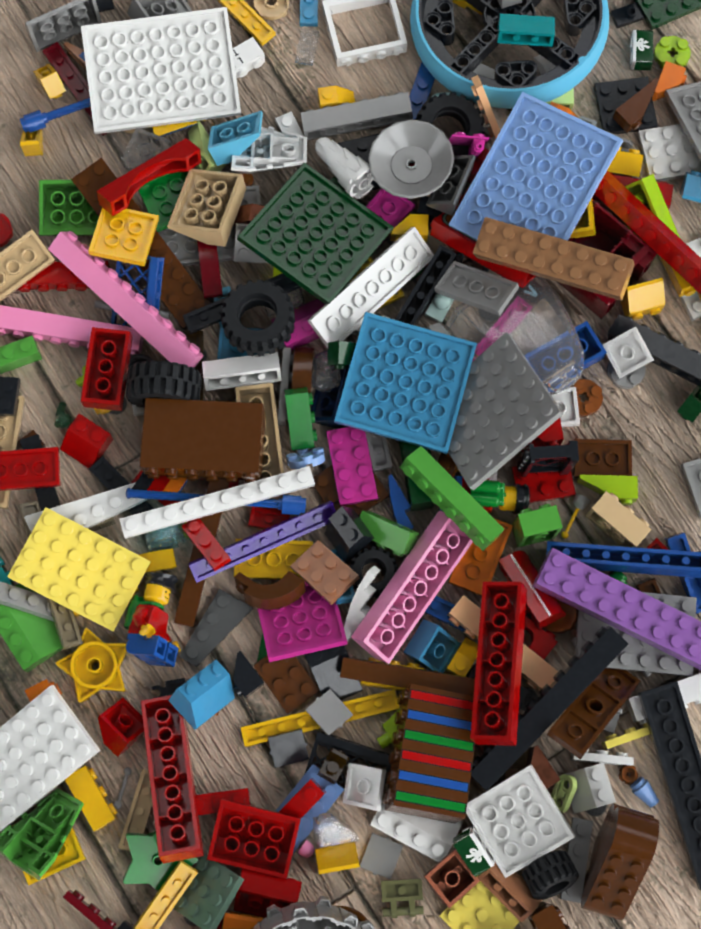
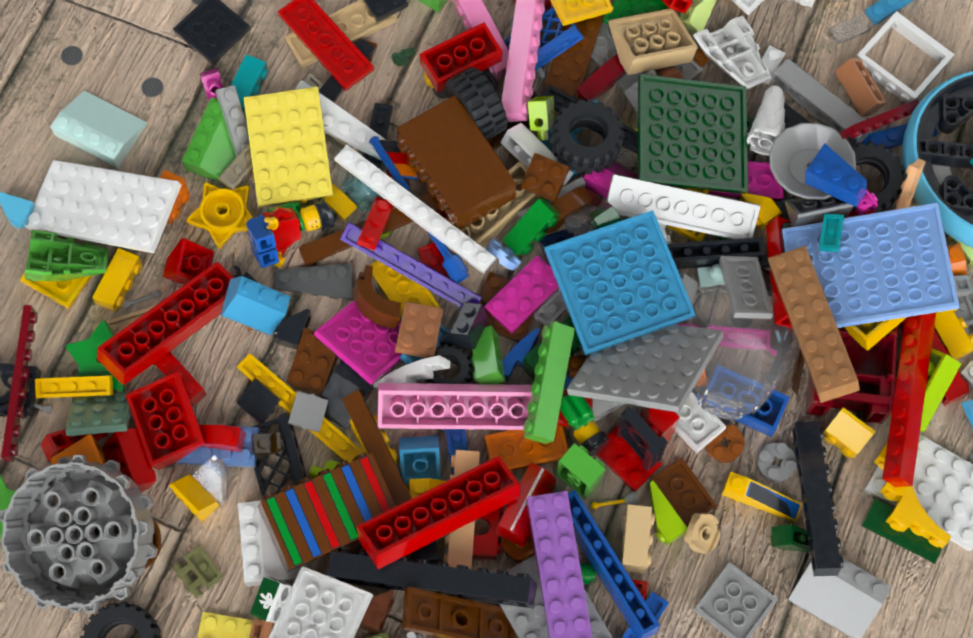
camera: 55 degrees right, 5 degrees down
red slope [60,414,113,468] -> none
medium azure slope [208,111,263,166] -> none
bright pink hinge [297,839,314,858] -> none
yellow slope [318,85,355,109] -> none
white plate [343,763,386,811] -> none
light grey piece [360,833,403,879] -> none
copper slope [424,849,480,908] -> none
white plate [603,327,654,379] -> none
reddish brown tile [636,578,661,594] -> none
none -> reddish brown plate [520,153,570,202]
none -> lime torso [528,96,554,141]
none -> tan plate [684,513,720,554]
none -> slope [721,471,802,523]
none -> blue wedge [805,143,867,207]
none -> teal plate [819,213,844,253]
none -> nougat brick [835,58,887,116]
none -> dark red plate [839,99,919,139]

